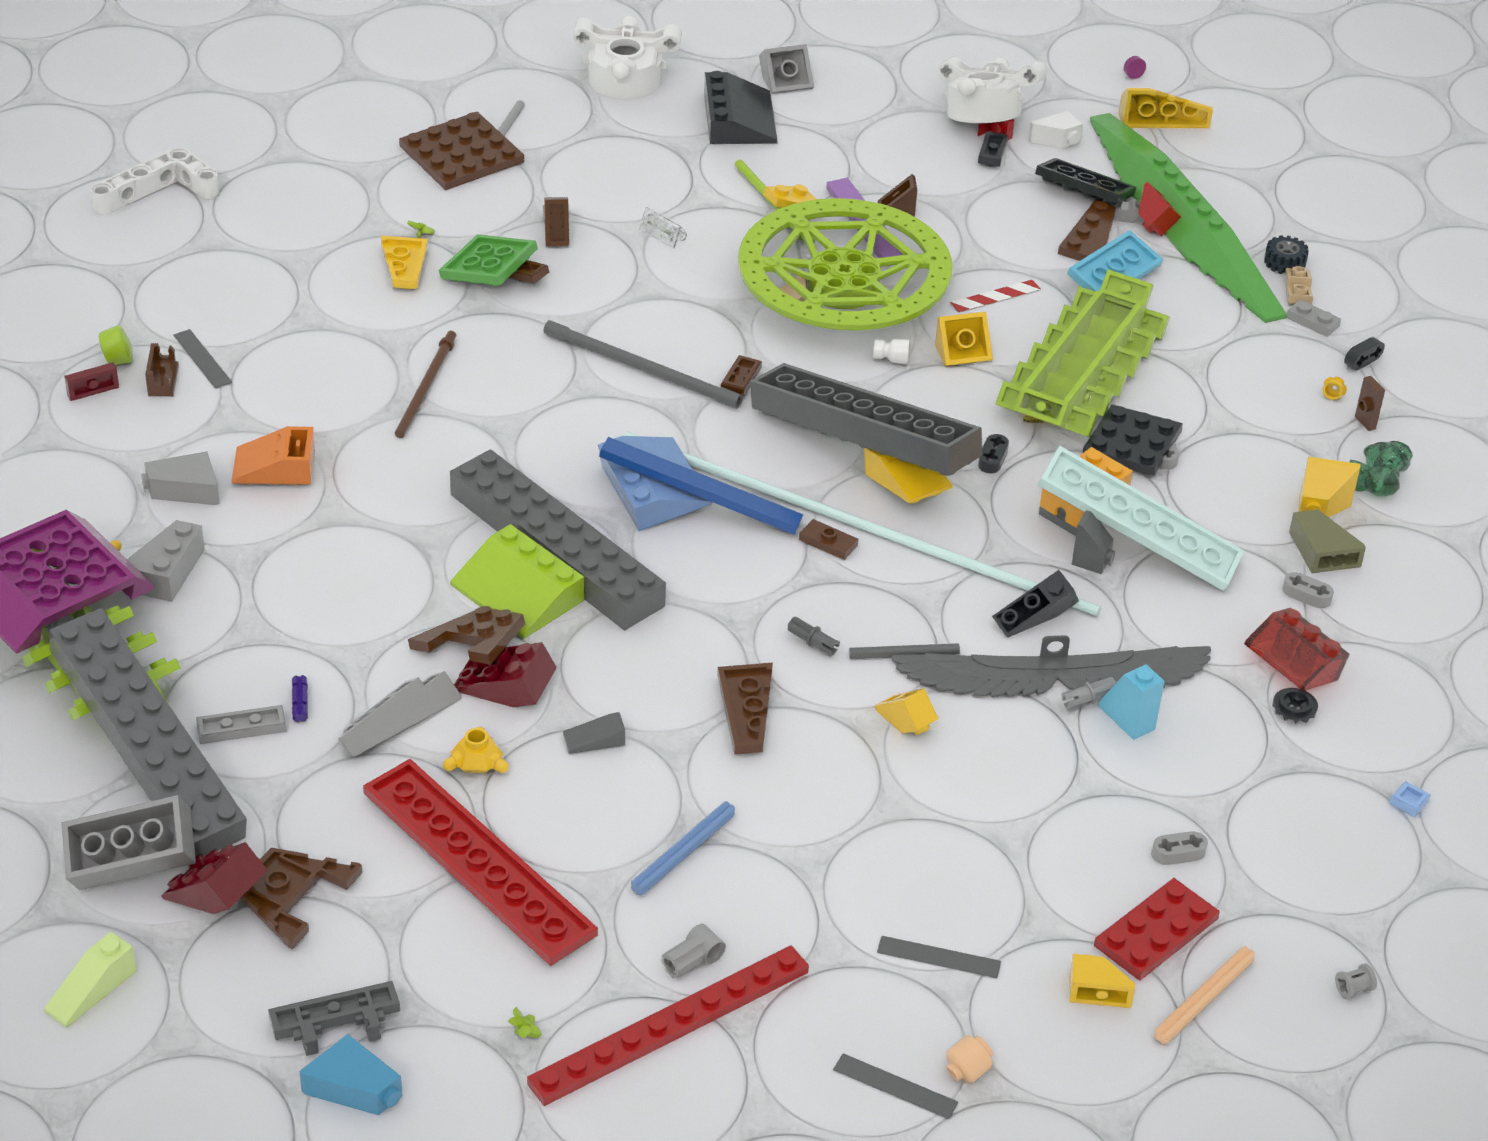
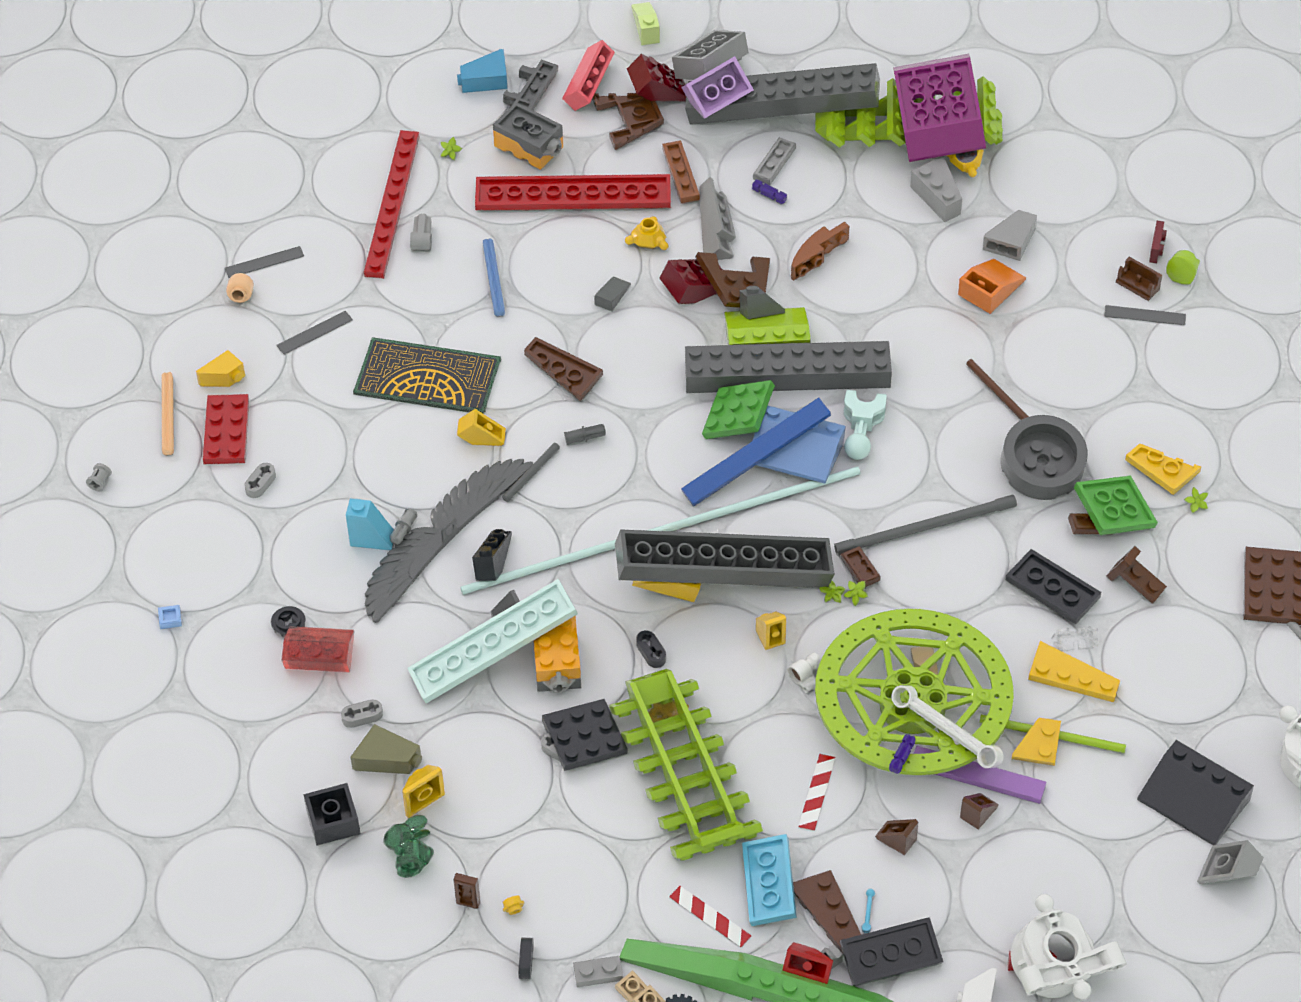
camera: 135 degrees right, 10 degrees up
reddish brown plate [799,519,858,560] -> none
yellow slope [935,311,993,366] -> none
black plate [978,131,1008,167] -> none
none -> black brick [303,783,361,846]
none -> black piece [353,337,501,414]
none -> dark grey piece [493,102,563,170]
none -> coral brick [562,40,615,111]
none -> dark orange plate [662,140,700,203]
none -> sticker [669,886,751,947]
none -> lavender slope [681,56,754,119]
none -> bright green plate [702,380,775,439]
none -> dark grey slope [739,286,785,319]
none -> yellow slope [756,611,786,650]
none -> dark orange slope [791,221,850,281]
none -> lime plant [843,581,868,606]
none -> light aqua piece [844,390,887,460]
none -> medium azure hinge [862,889,875,933]
none -> reddish brown slope [875,819,919,855]
none -> dark purple axle [889,734,916,774]
none -> white piece [892,685,1004,768]
none -> dark grey brick [1001,415,1088,500]
none -> black plate [1005,549,1102,624]
none -> yellow wing [1028,641,1120,702]

